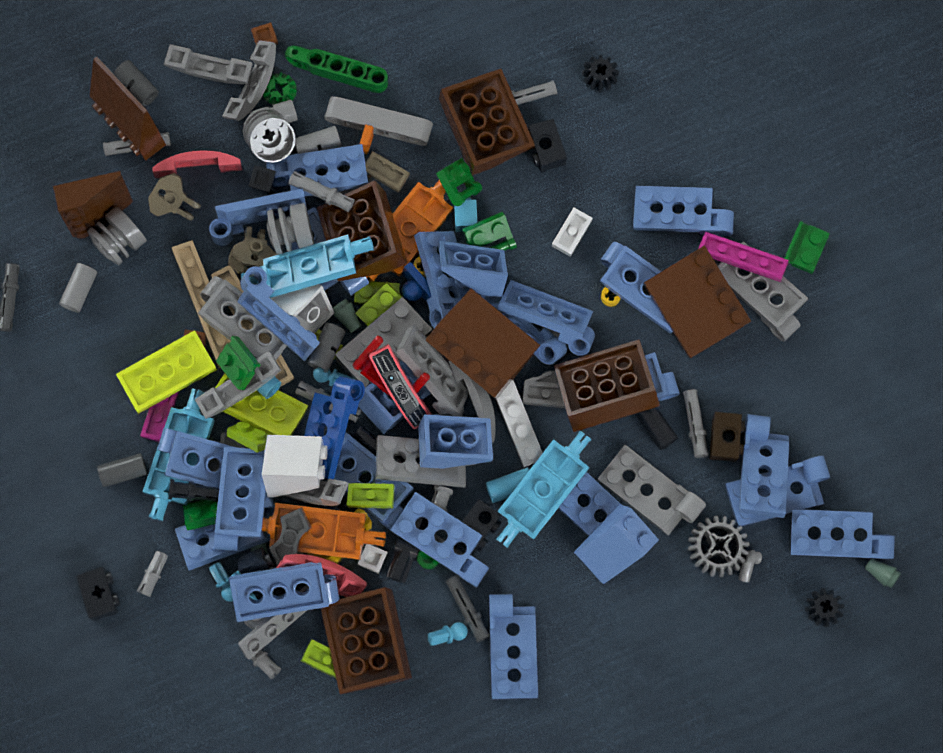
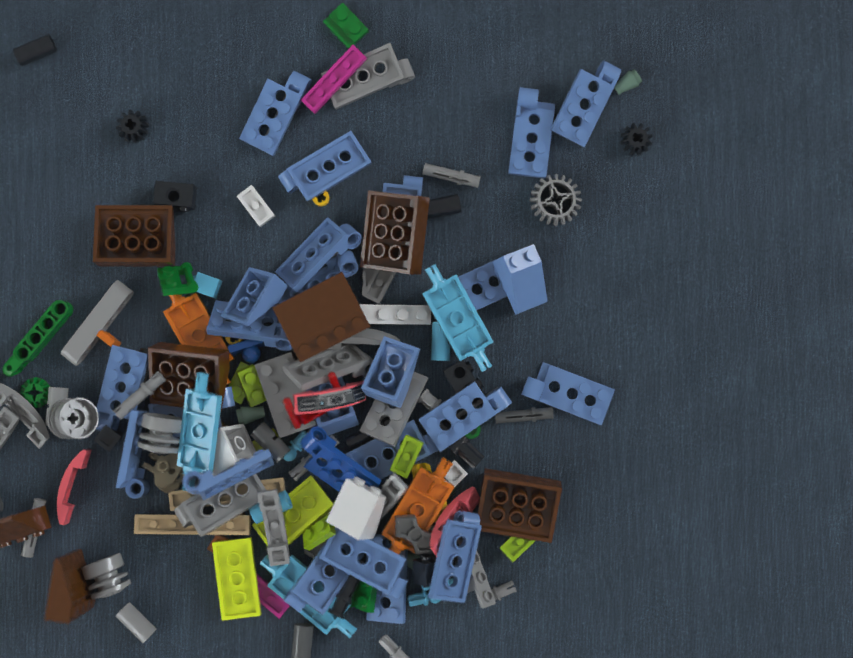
camera: 60 degrees left, 10 degrees up
dark tan hinge [148,173,201,221] -> none
green plate [216,336,261,390] -> none
light grey pin [295,126,342,154] -> none
dark tan plate [365,151,410,193] -> none
medium azure axle [427,622,468,646] -> none
green plate [462,212,517,251] -> none
light grey pin [511,80,557,105] -> none
light grey hinge [597,445,706,536] -> none
reddish brown slope [643,245,751,359] -> none
dark brown brick [709,412,745,462] -> none
light grey arm [738,550,762,582] -> none
medium blue hinge [739,414,789,518] -> none

